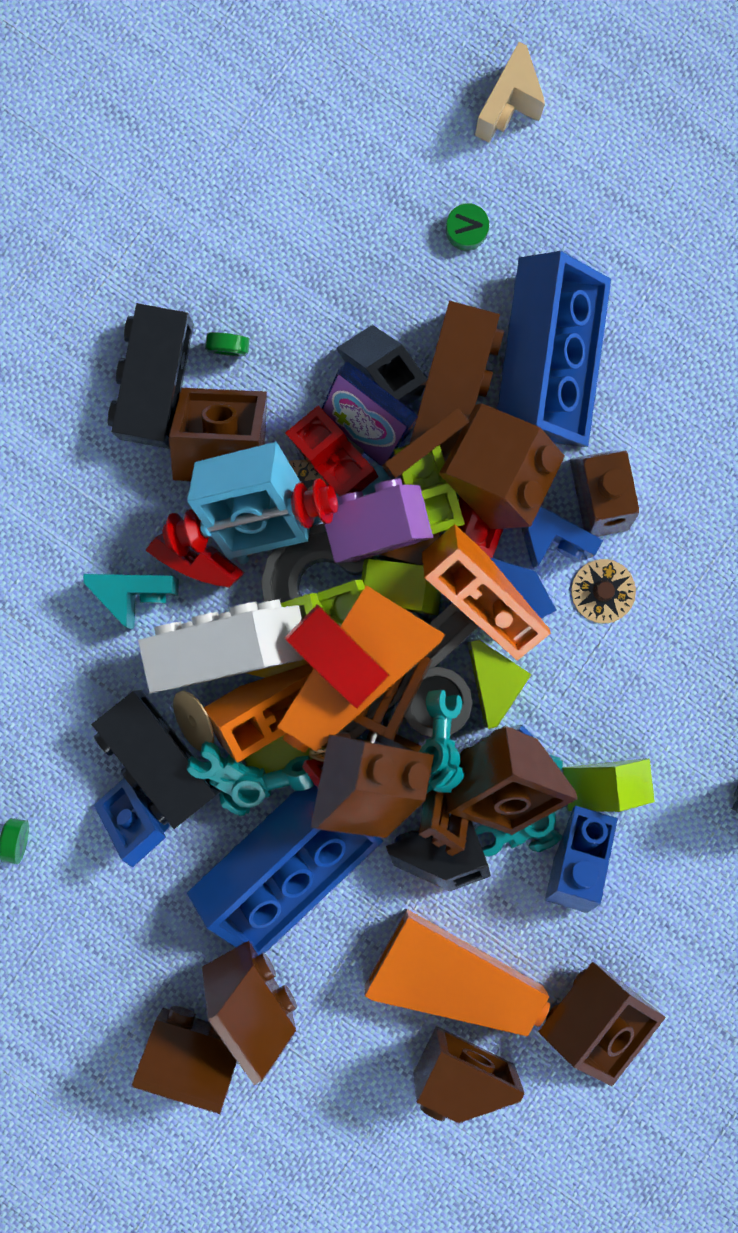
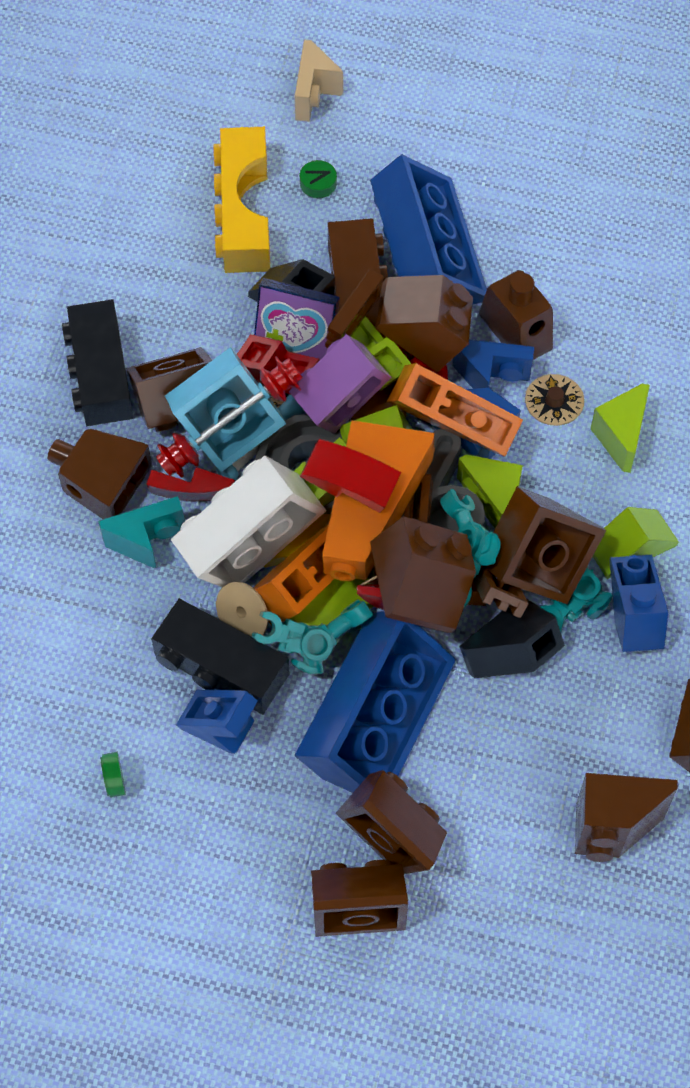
camera: 20 degrees left, 25 degrees down
green tile [205,332,250,357] -> none
orange slope [365,909,550,1036] -> none
none -> reddish brown torso [47,429,152,519]
none -> yellow arch [213,126,270,273]
none -> lime slope [590,383,650,473]

